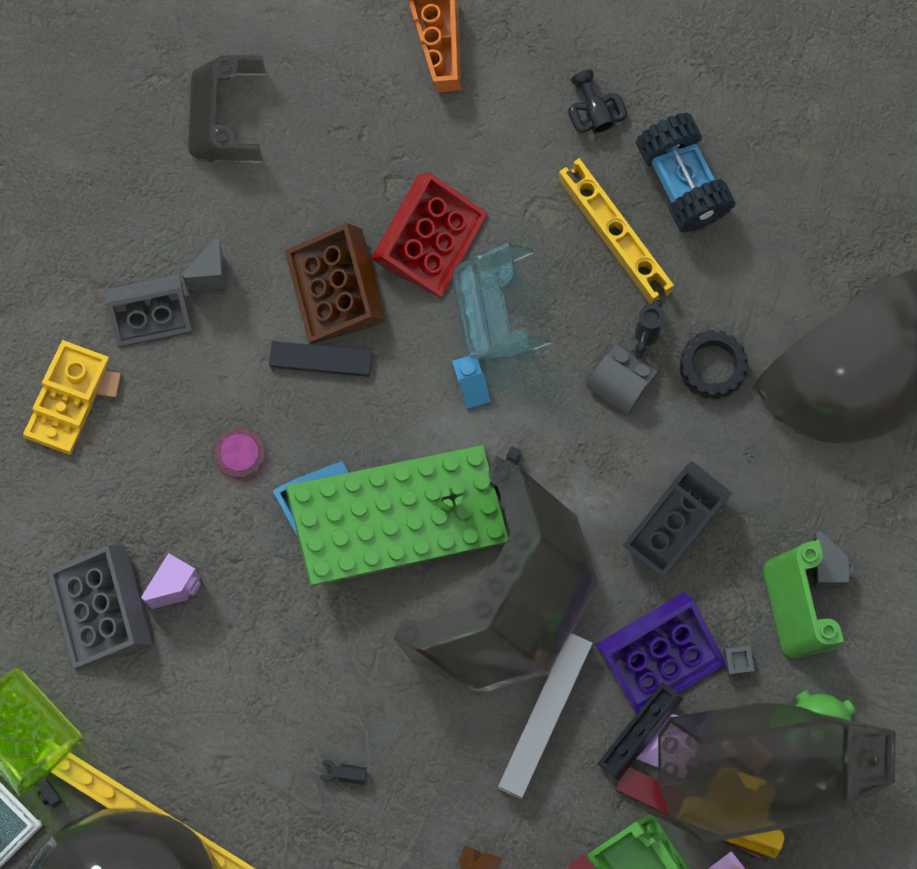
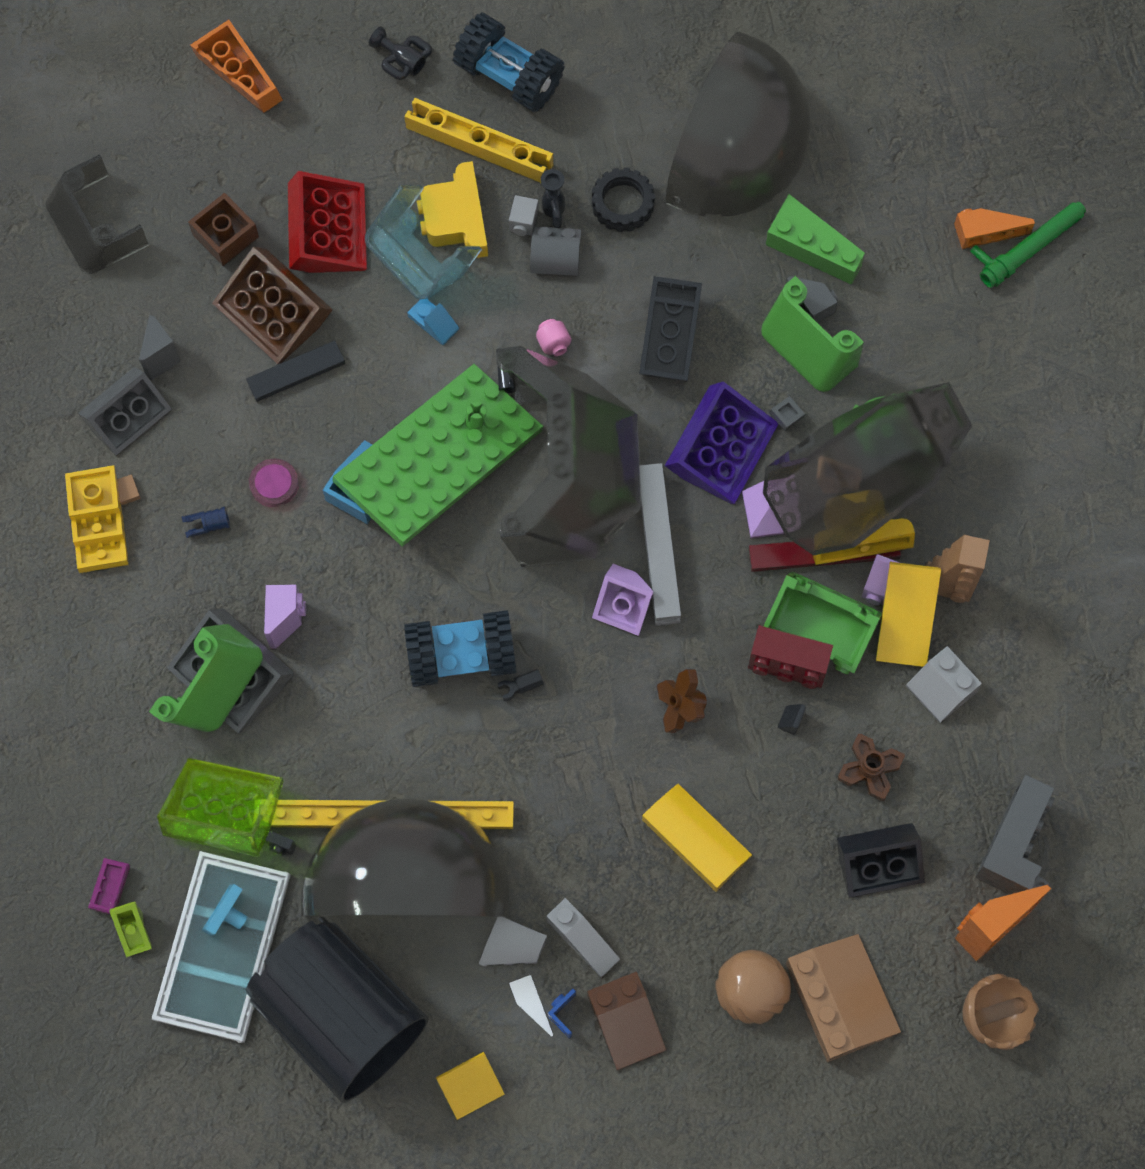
camera: 30 degrees left, 5 degrees down
black tile [597,682,684,781] -> none
none -> bright green windscreen [149,624,263,732]
none -> dark blue hinge [181,506,230,538]
none -> reddish brown brick [188,193,259,266]
none -> plate [404,610,517,687]
none -> yellow brick [417,161,488,258]
none -> light grey brick [509,195,539,236]
none -> bright pink head [536,319,571,356]
none -> lavender slope [592,564,654,636]
none -> bright green wedge [766,194,865,285]

